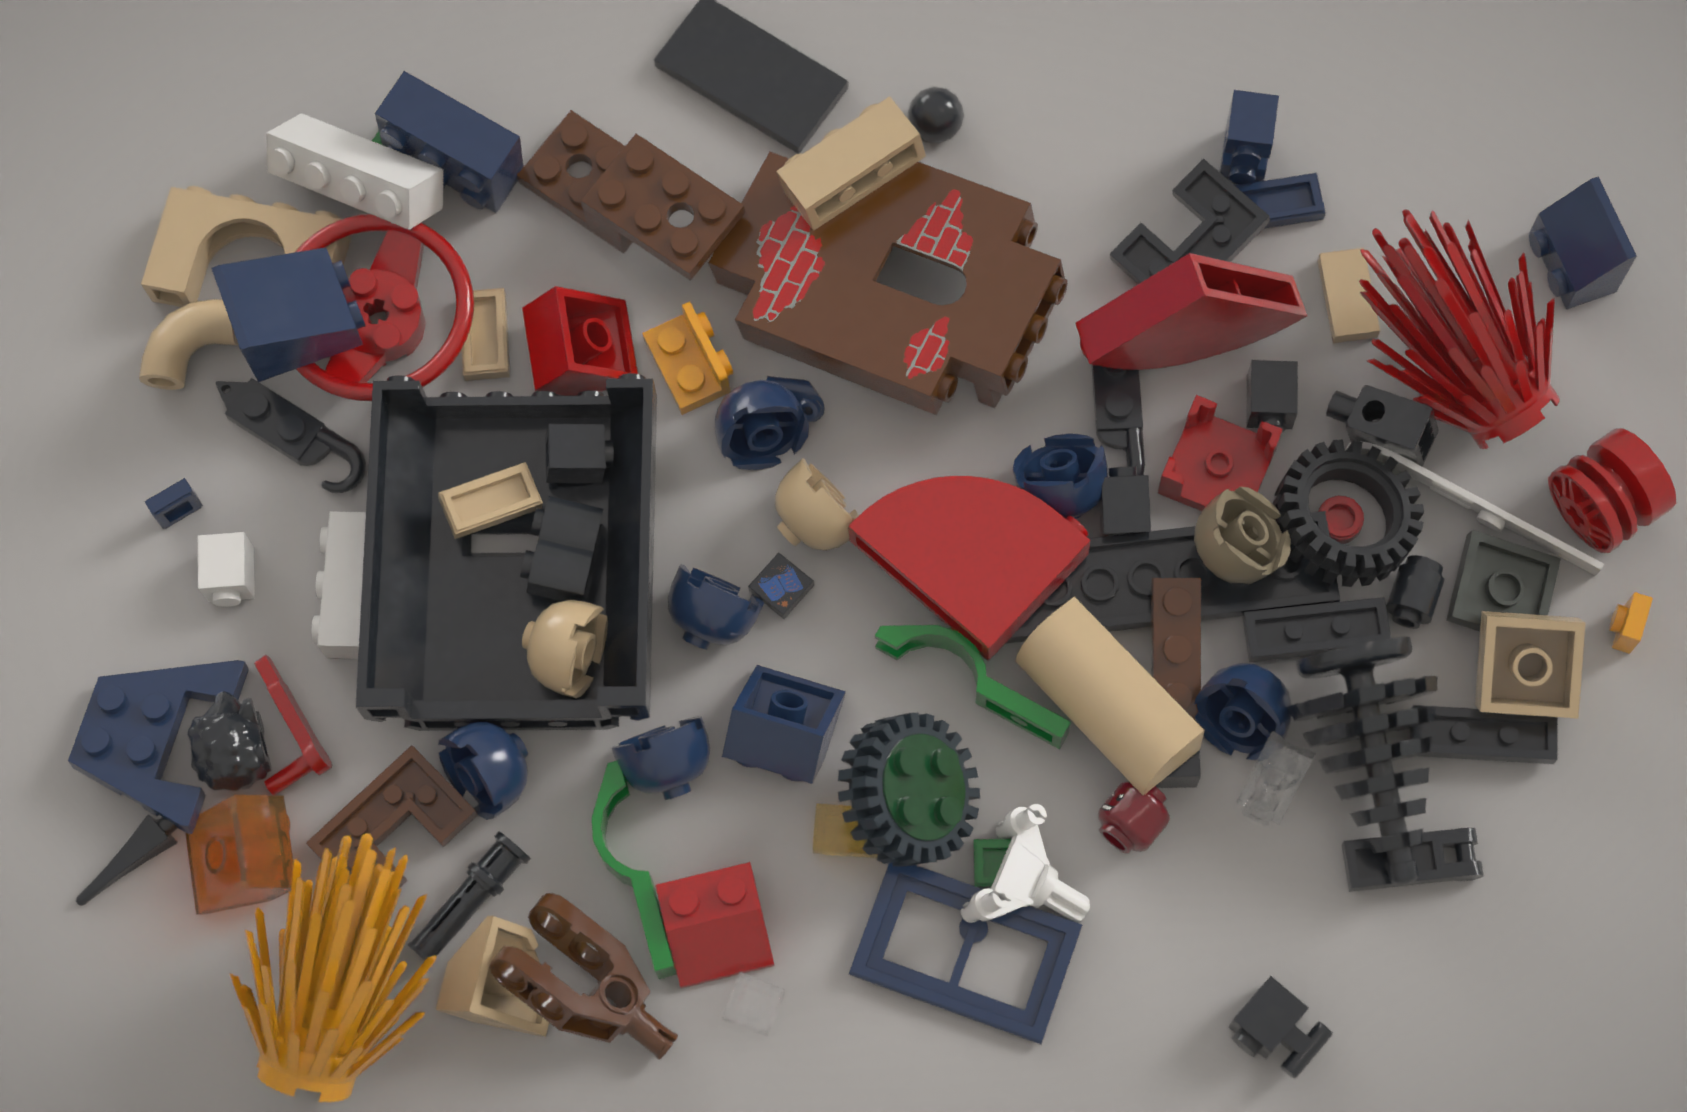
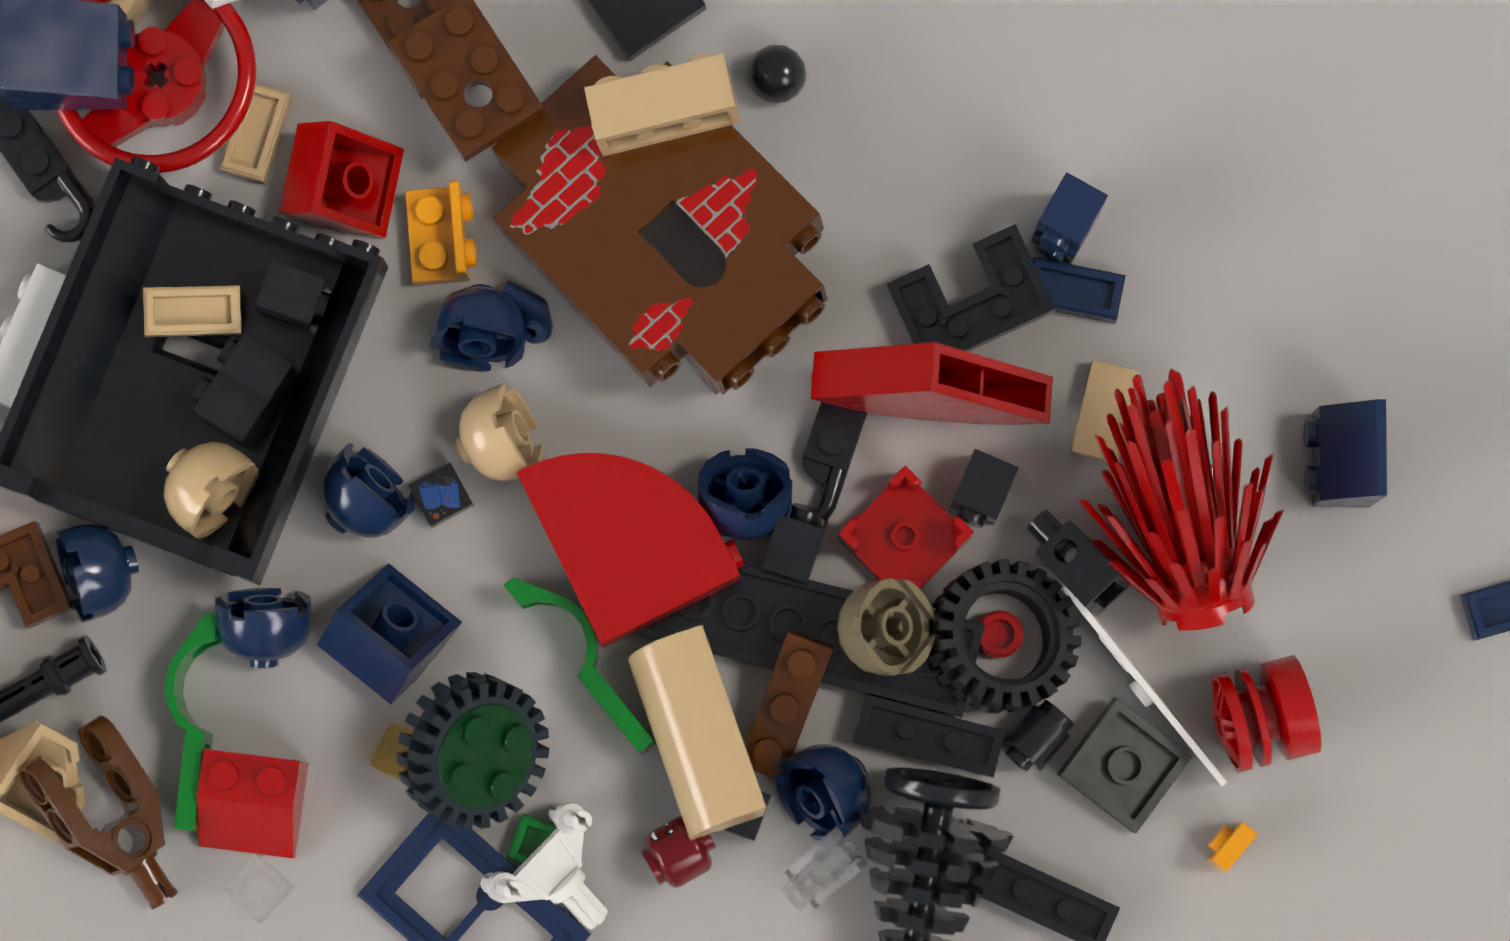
camera: 20 degrees right, 10 degrees up
tan brick [1475,611,1586,719] -> none

